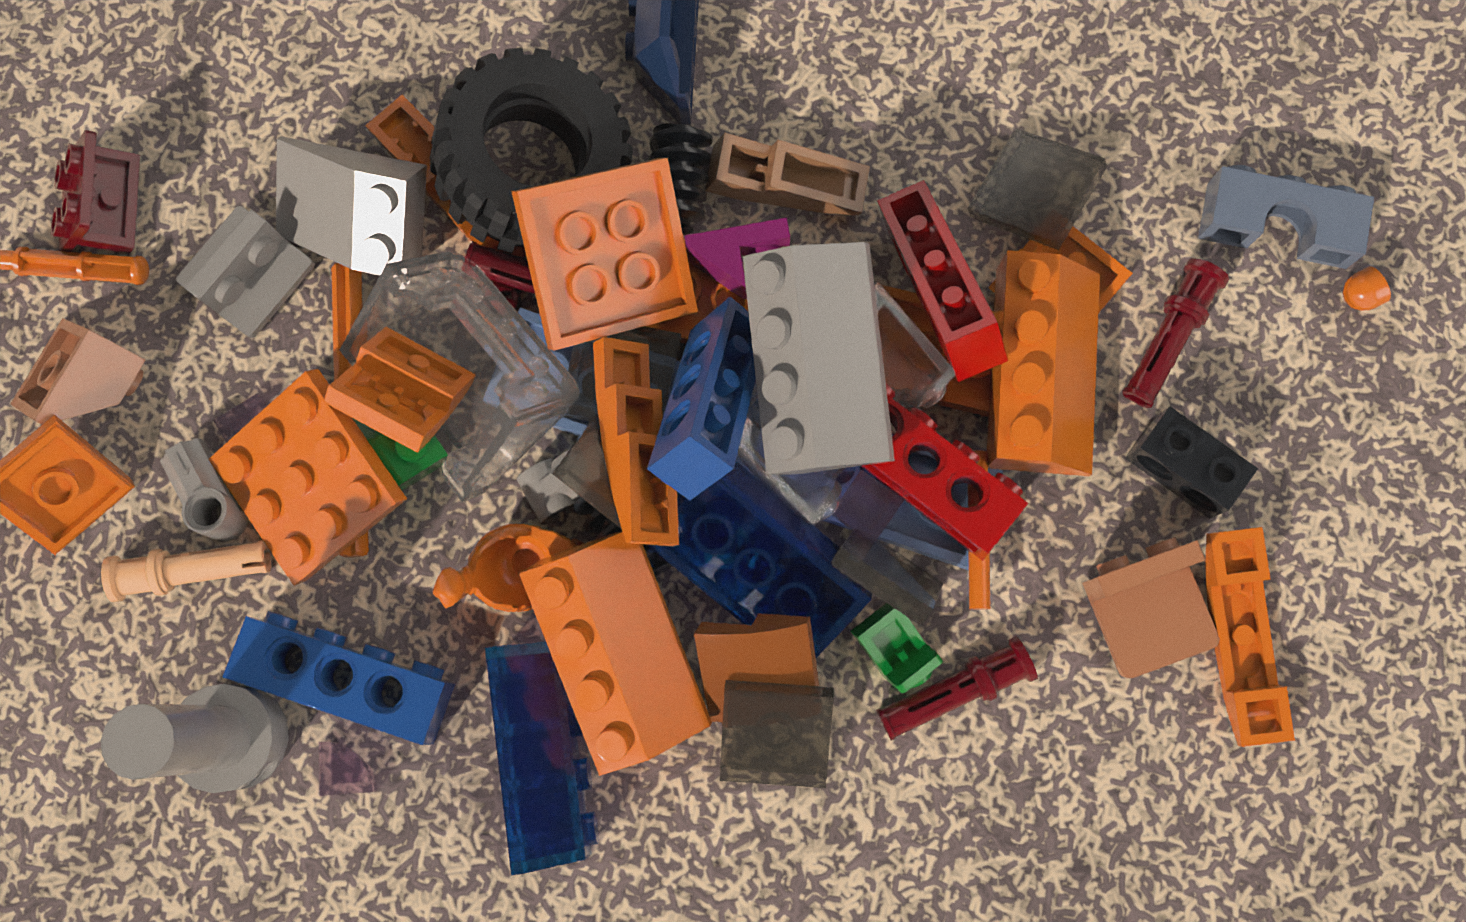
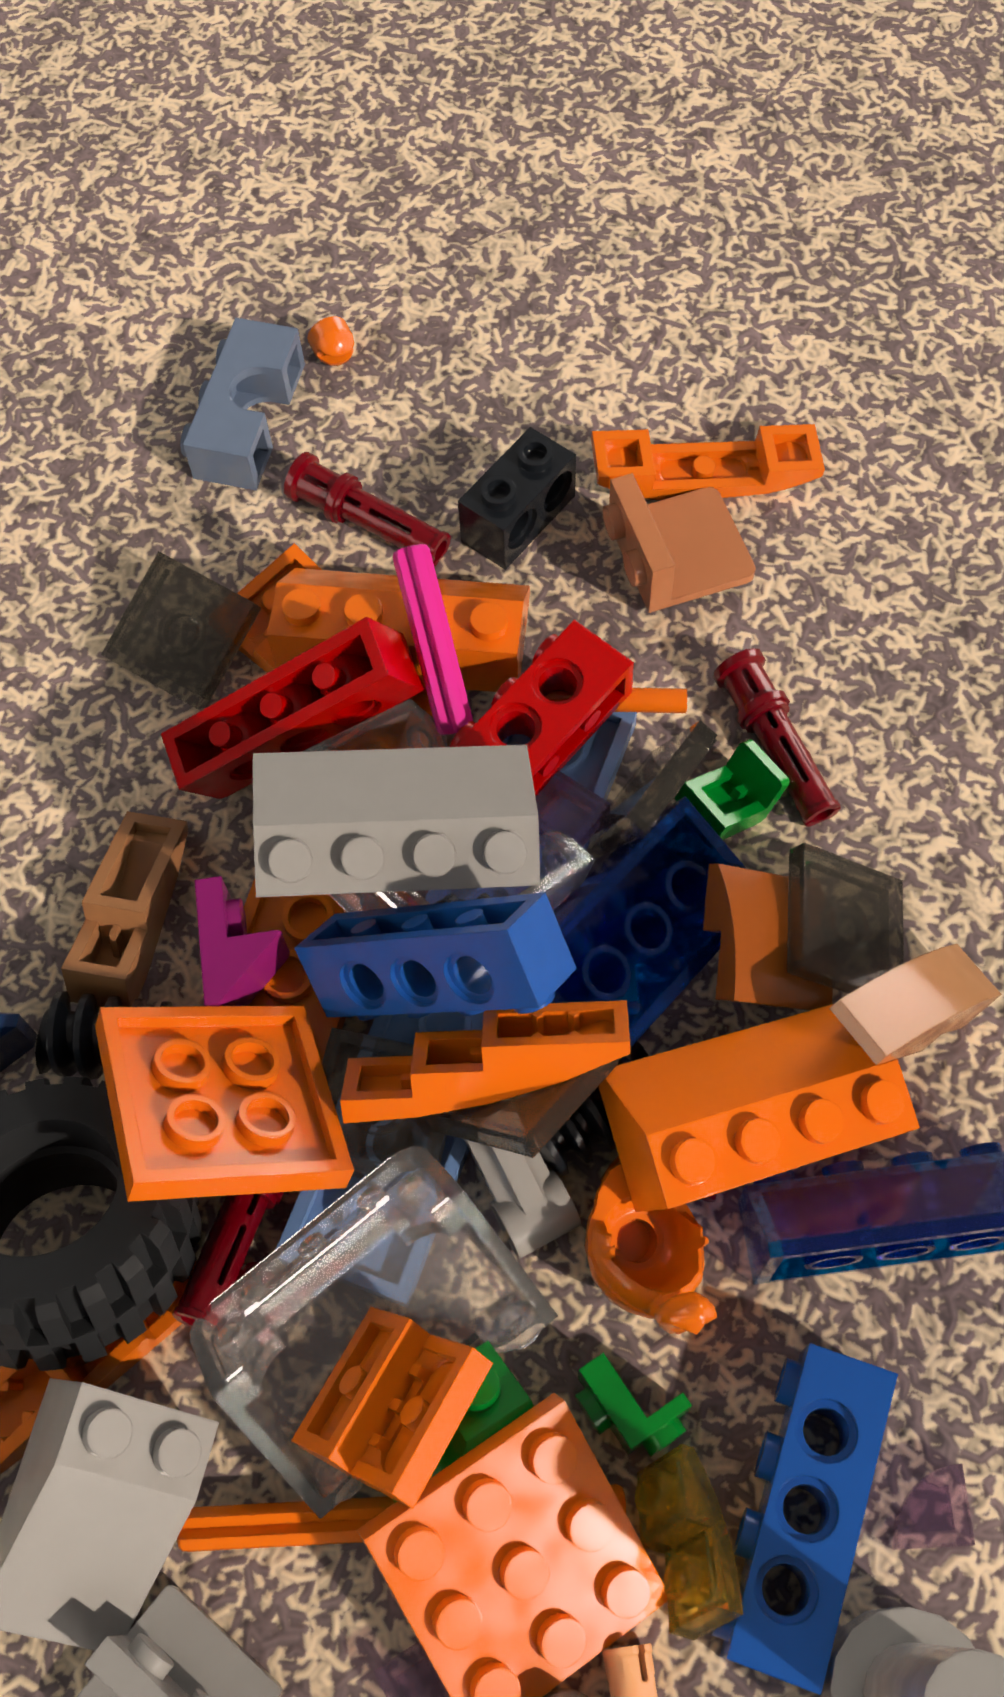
camera: 90 degrees left, 15 degrees down
none -> dark pink axle [392,544,473,735]
none -> green bracket [574,1352,692,1457]
none -> clear yellow slope [635,1444,743,1640]
none -> slope [829,944,1002,1065]

